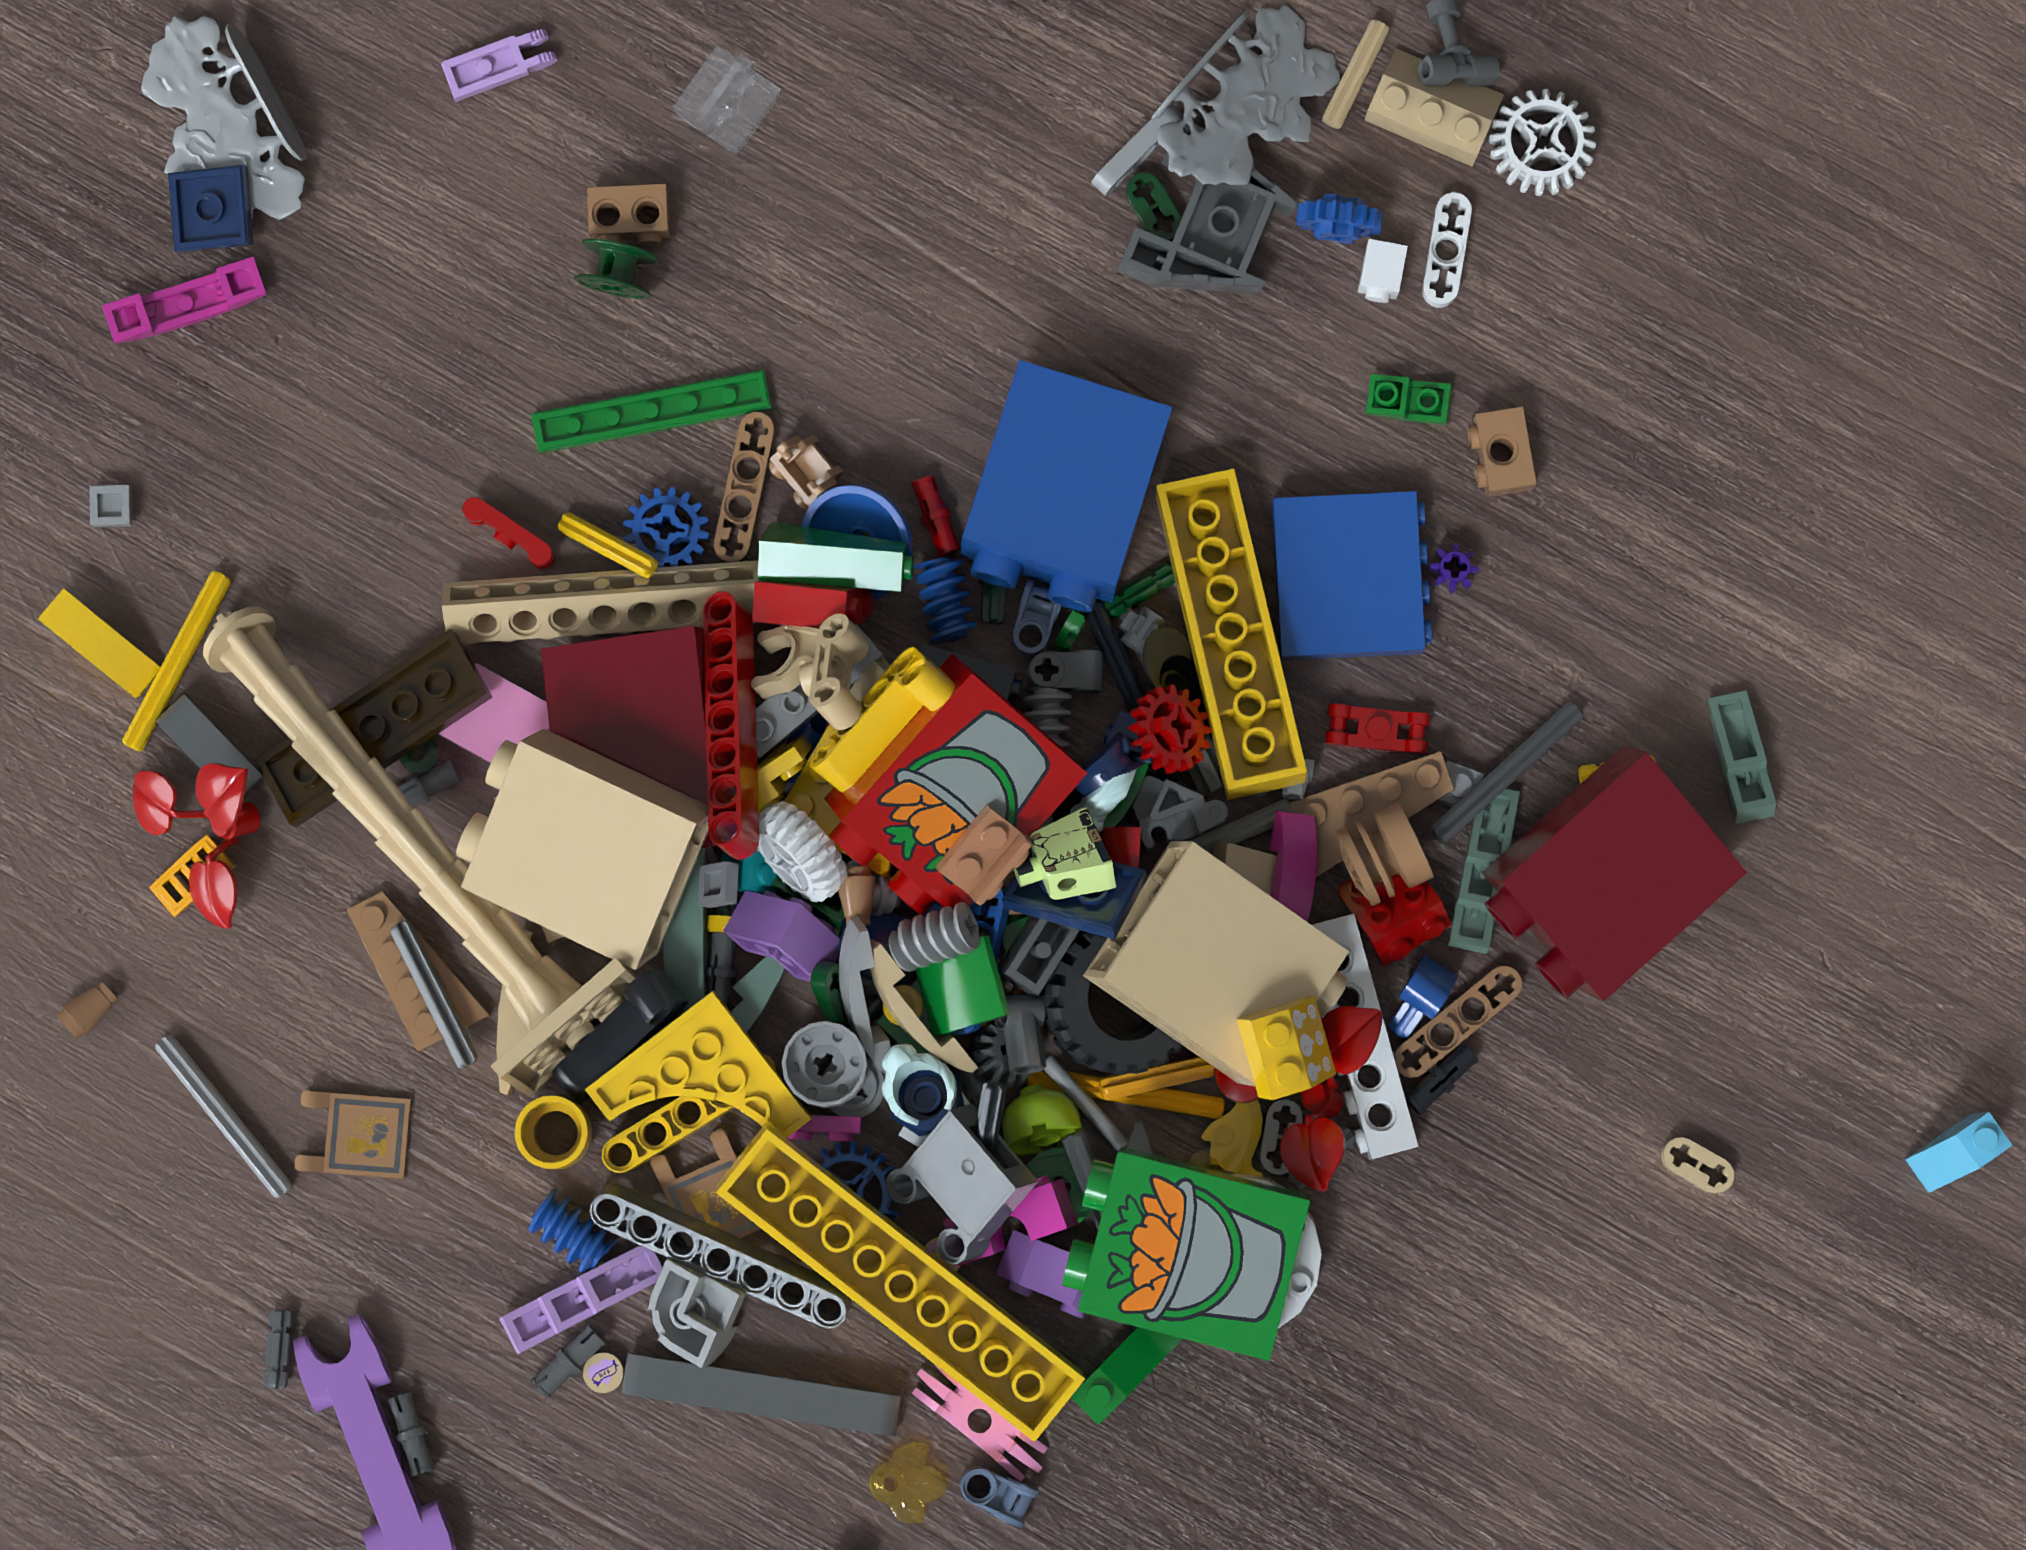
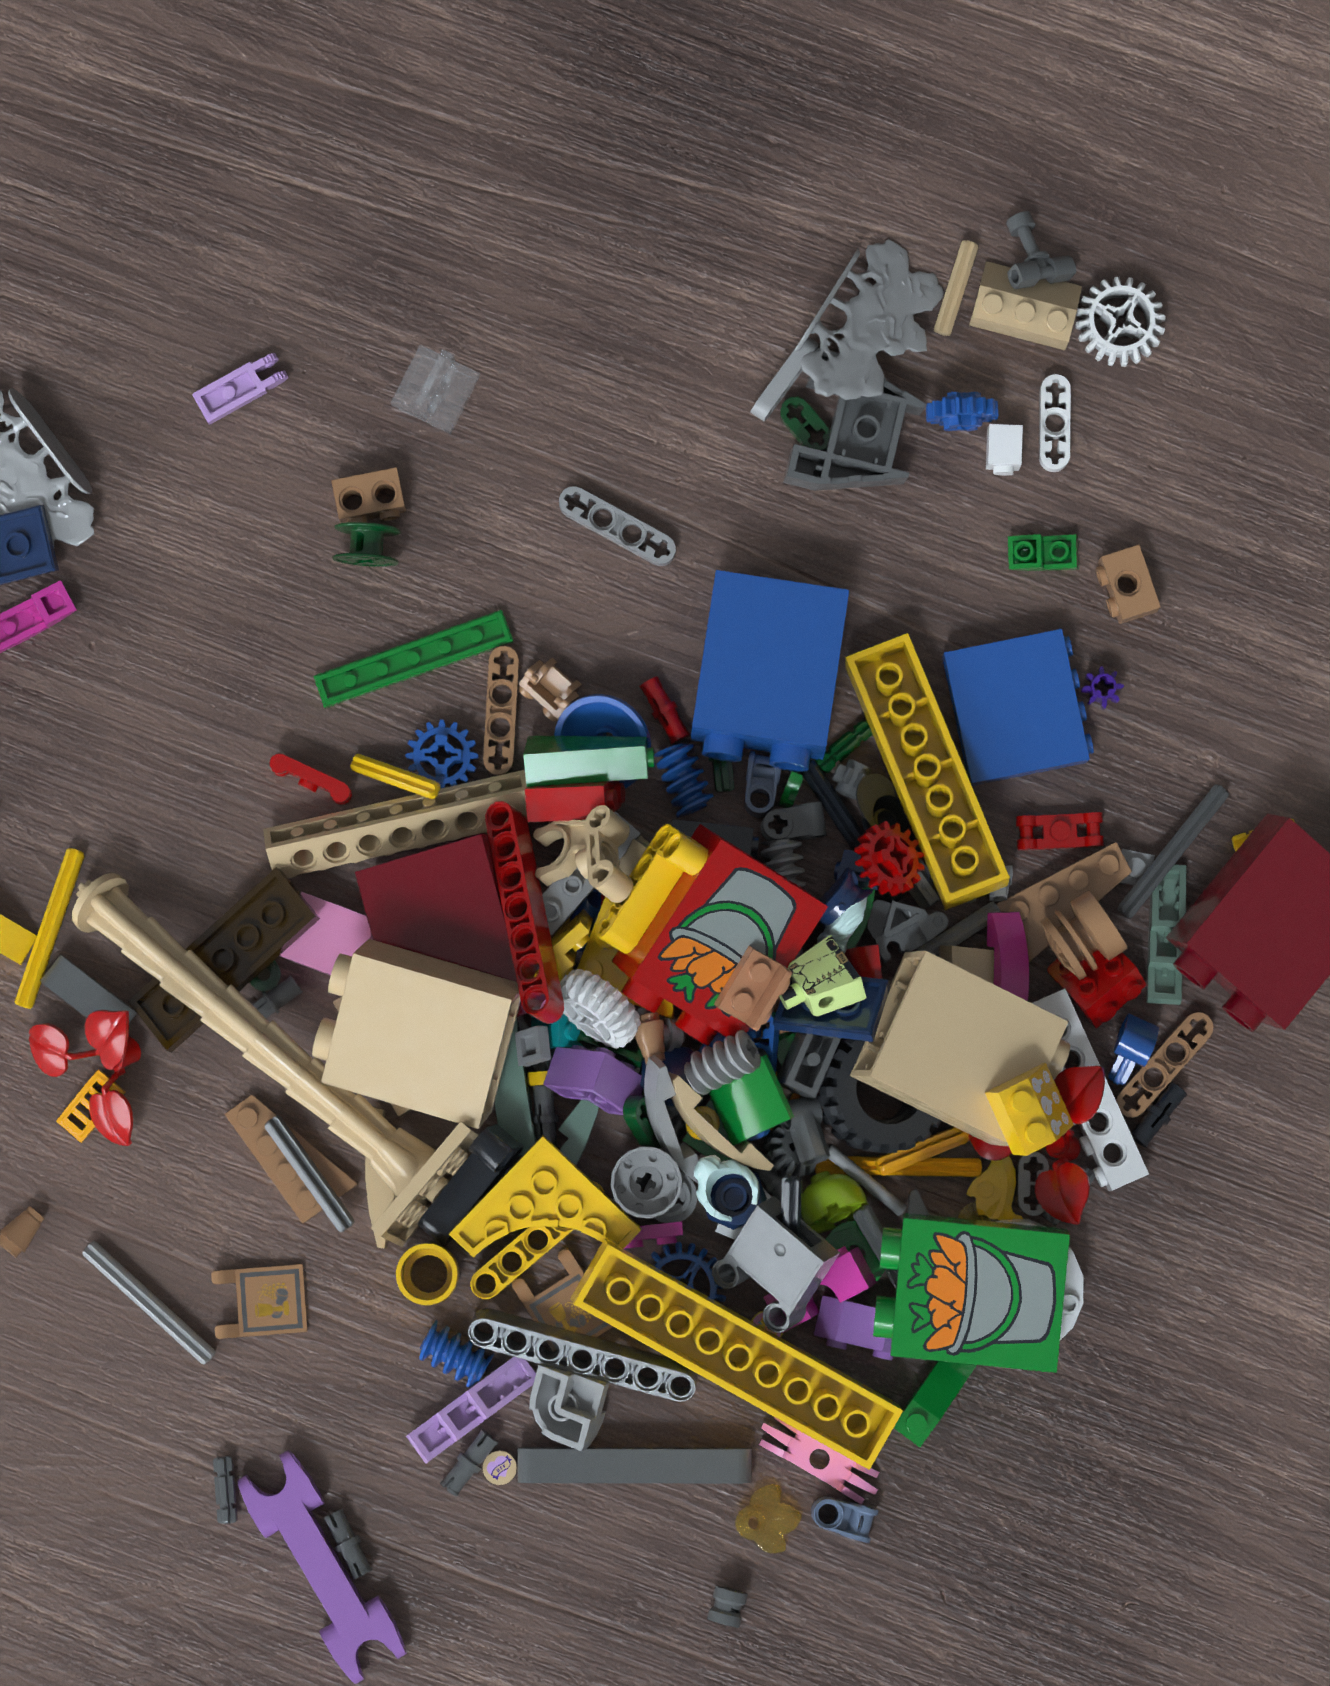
camera: 10 degrees left, 0 degrees up
none -> light grey beam [559,486,676,566]

